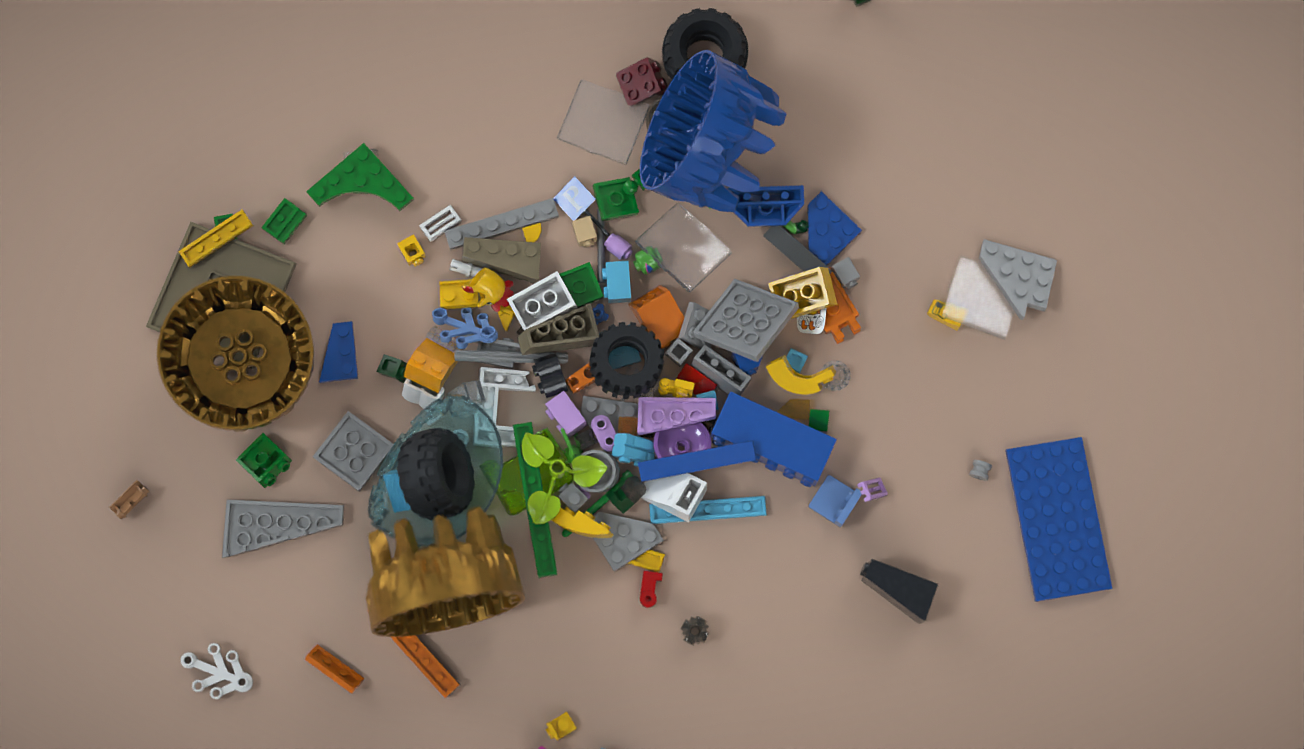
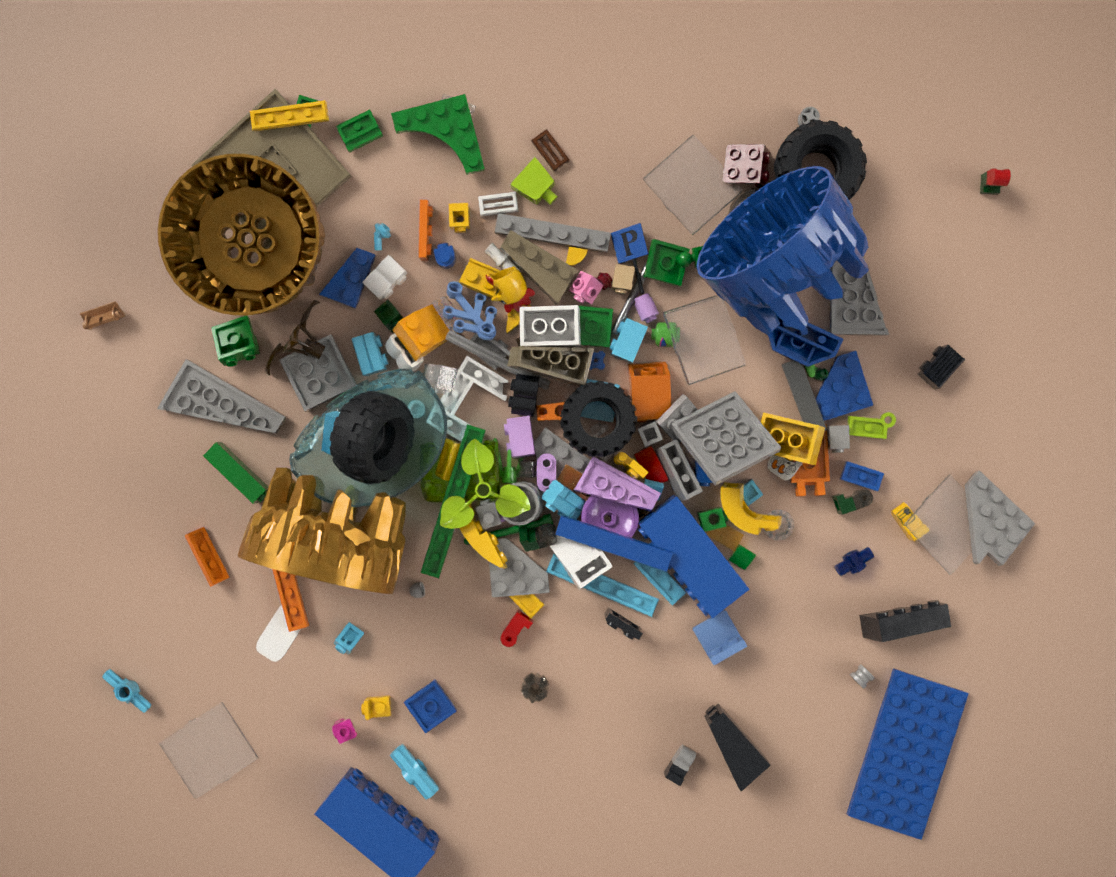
camera: 30 degrees right, 10 degrees up
white plant [181,643,253,699] -> none
lavender tile [857,477,888,502] -> none
none -> green brick [203,442,269,504]
none -> white sticker [256,605,301,662]
none -> dark brown plant [265,300,326,375]
none -> medium azure bracket [334,622,364,655]
none -> medium azure brick [351,332,389,376]
none -> white brick [363,255,407,300]
none -> medium azure plate [374,223,391,250]
none -> blue plate [403,679,457,734]
none -> light grey hinge [409,582,425,598]
none -> orange plate [419,200,433,261]
none -> blue plate [433,243,456,269]
none -> yellow tile [435,438,461,481]
none -> lime torso [510,157,558,205]
none -> reddish brown tile [531,129,569,172]
none -> bright pink brick [569,271,604,305]
none -> dark red plate [596,272,613,290]
none -> black plate [604,607,643,640]
none -> medium azure tile [633,561,686,606]
none -> leg [664,744,696,786]
none -> green brick [697,507,728,532]
none -> light grey wheel [797,107,820,126]
none -> light grey wing [830,257,889,335]
none -> leg [832,489,873,515]
none -> clear blue axle [834,547,874,576]
none -> blue plate [840,461,884,491]
none -> lime hinge [847,412,896,439]
none -> black wedge [859,600,952,642]
none -> black brick [918,344,965,389]

